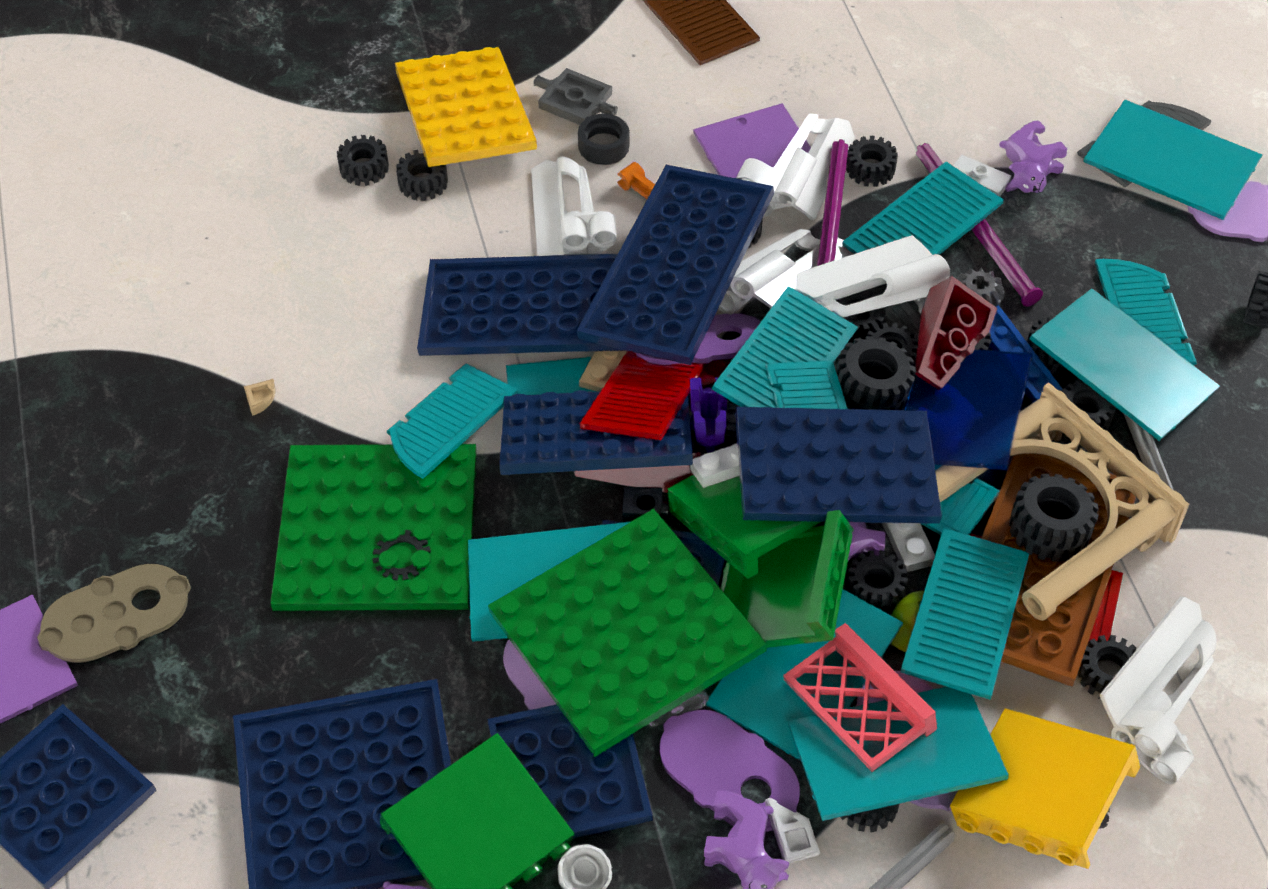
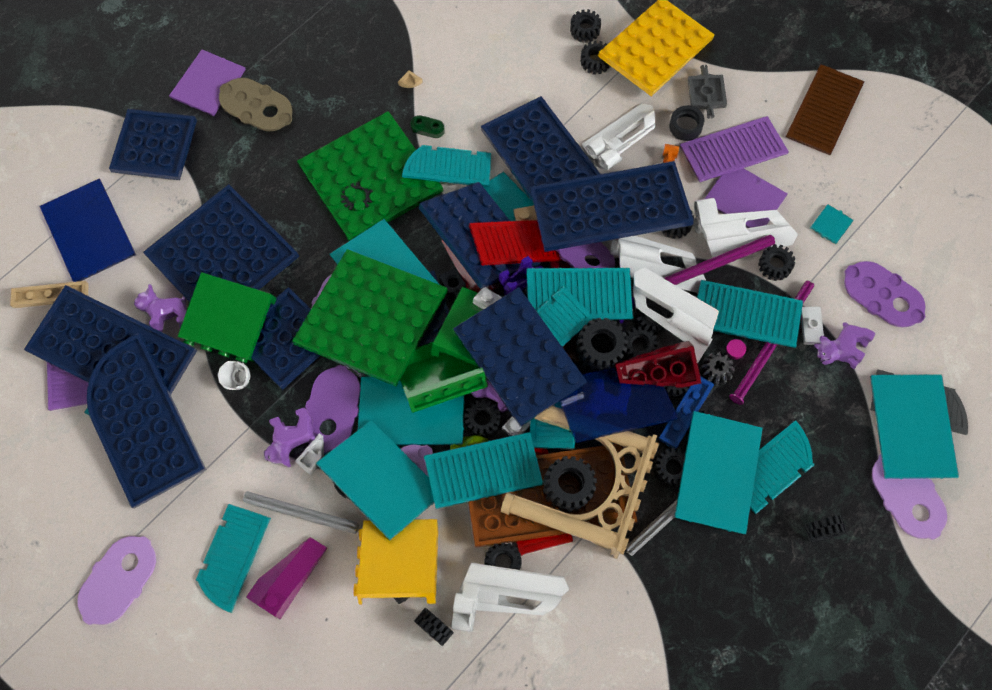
camera: 60 degrees right, 15 degrees up
coral fence [783,623,937,772] -> none
none -> dark green plate [410,115,445,138]
none -> black tyre [414,608,454,646]
none -> medium lavender window [680,116,789,183]
none -> dark pink tile [726,339,746,360]
none -> teal piece [810,204,854,244]
none -> medium lavender piece [844,261,926,327]

